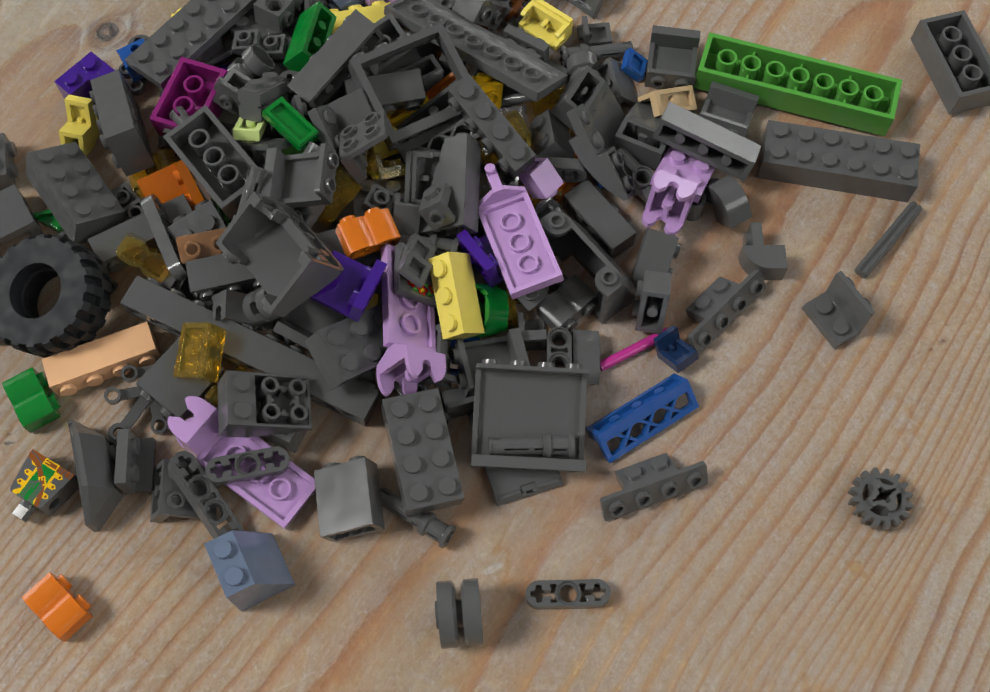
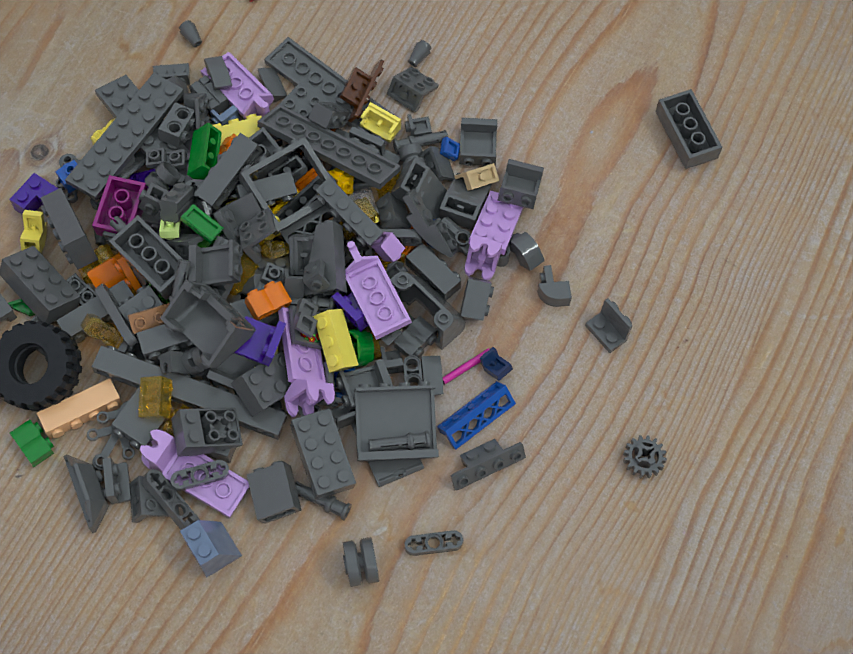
camera: 10 degrees left, 0 degrees up
torso [10,449,79,522] -> none
orange brick [21,572,93,642] -> none
dark grey brick [632,270,672,334] -> none
dark grey brick [652,102,761,181] -> none
dark grey bracket [686,269,766,355] -> none
bright green brick [694,32,903,136] -> none
dark grey brick [757,120,920,203] -> none
dark grey axle [855,202,922,278] -> none

